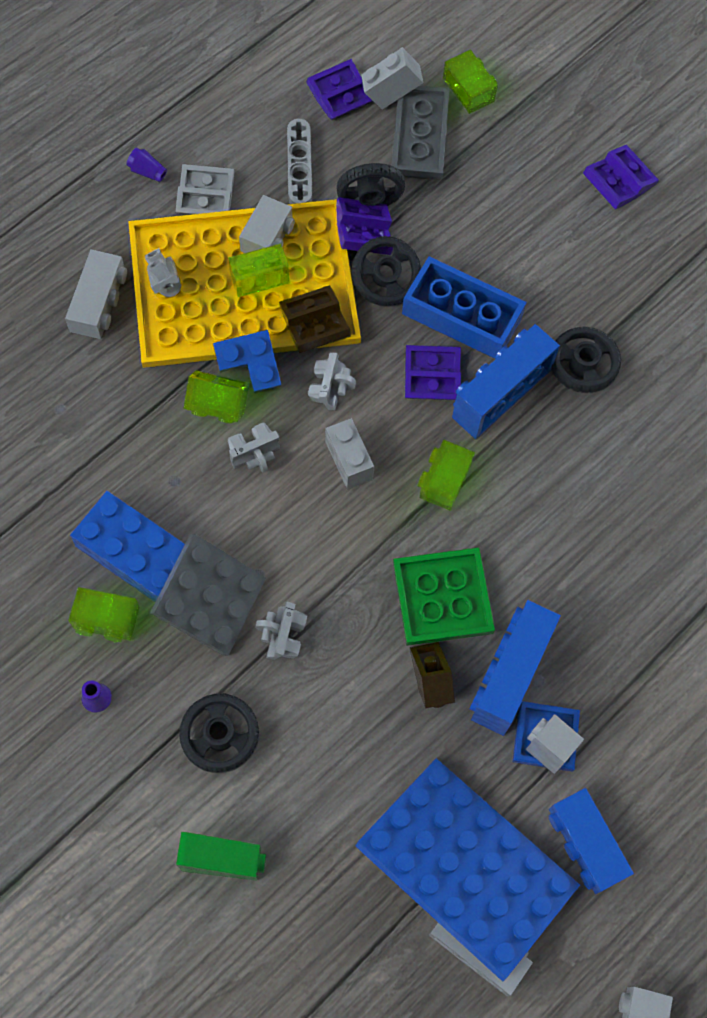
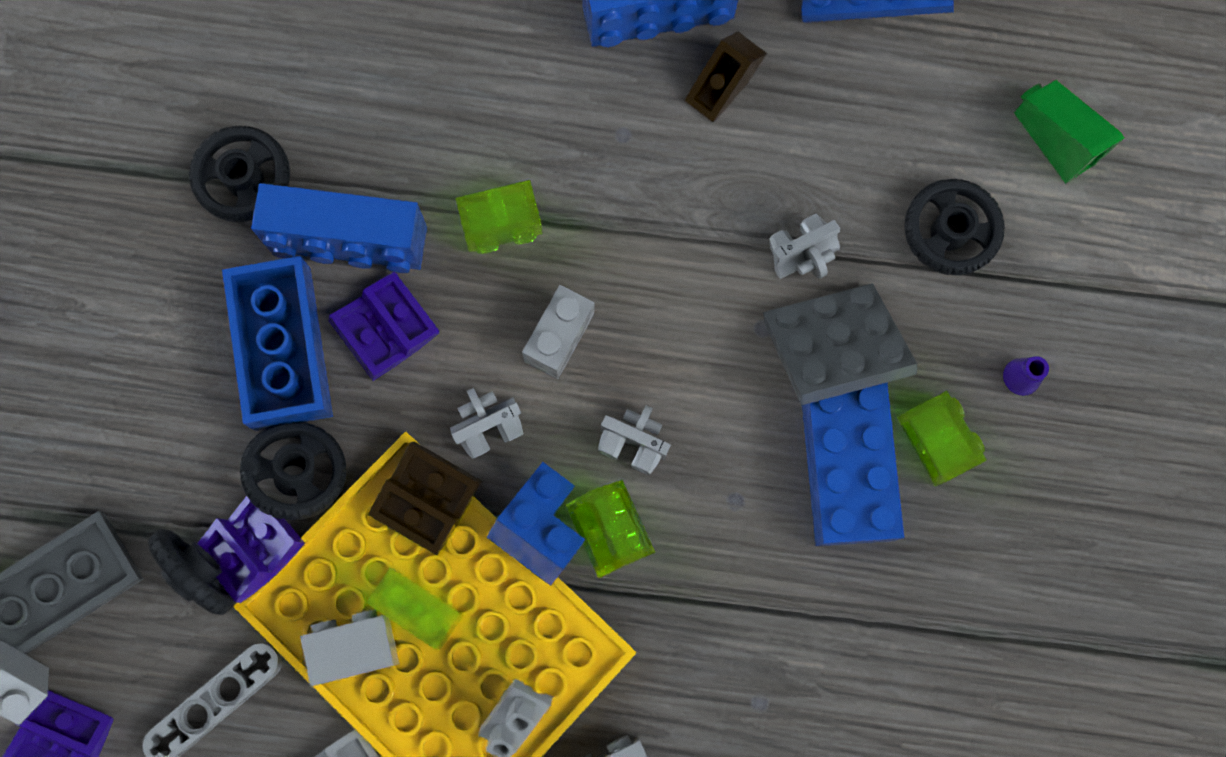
camera: 130 degrees left, 10 degrees up
green plate [393,548,495,646] -> none

